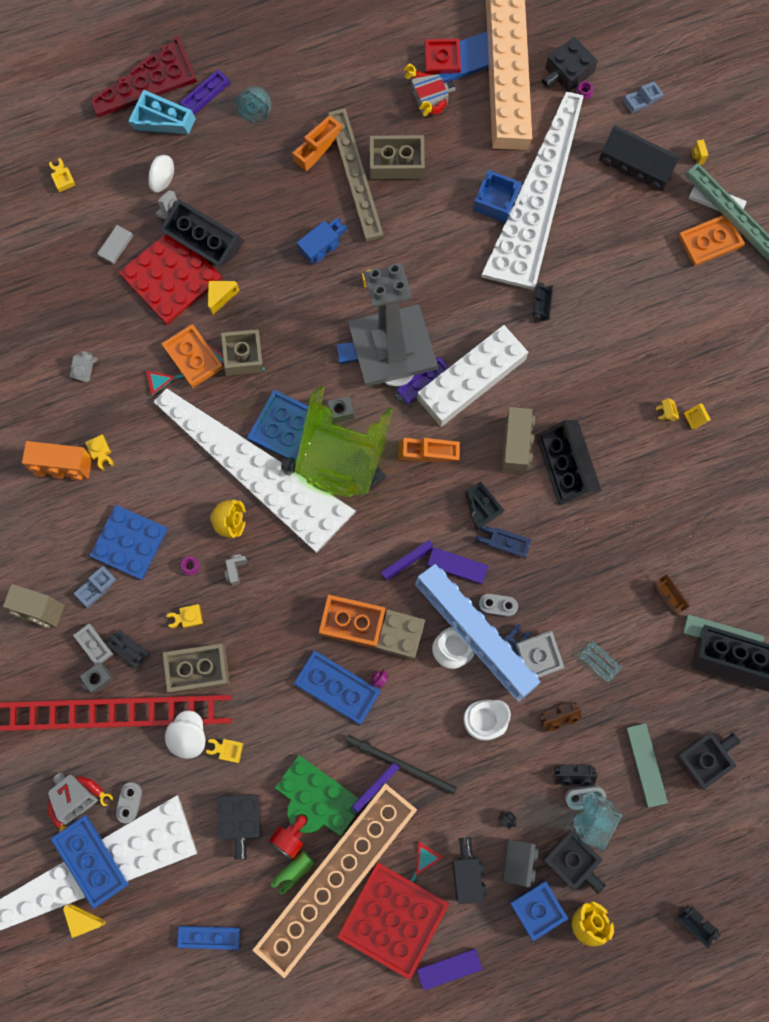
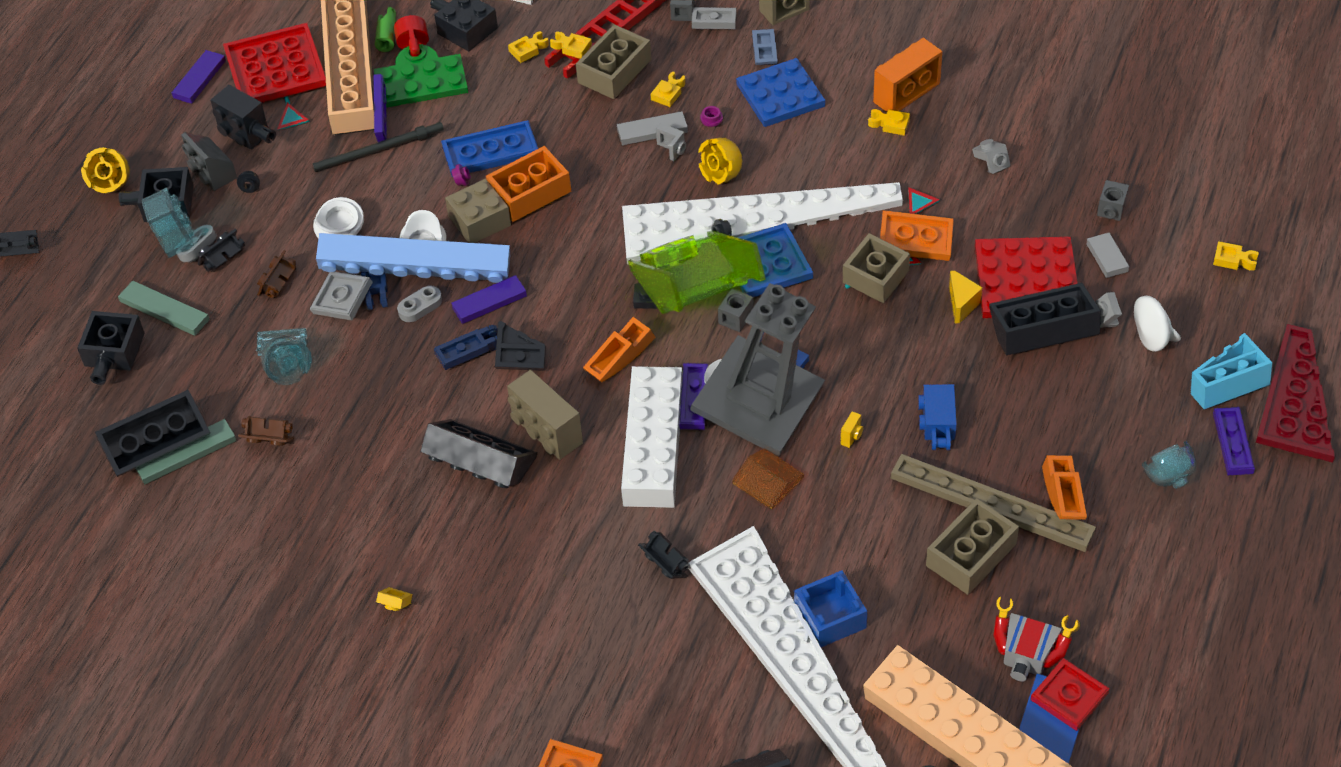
camera: 135 degrees right, 25 degrees down
black hinge [106,630,149,669] -> none
white piece [165,711,205,759] -> none
dark purple tile [381,540,433,581] -> none
blue container [508,880,568,941] -> none
yellow tile [656,398,679,421] -> none
none -> clear light blue cylinder [261,335,312,385]
none -> yellow plate [550,32,592,59]
none -> light grey tile [617,111,688,145]
none -> clear orange slope [732,448,804,509]
none -> dark grey brick [1097,180,1129,221]

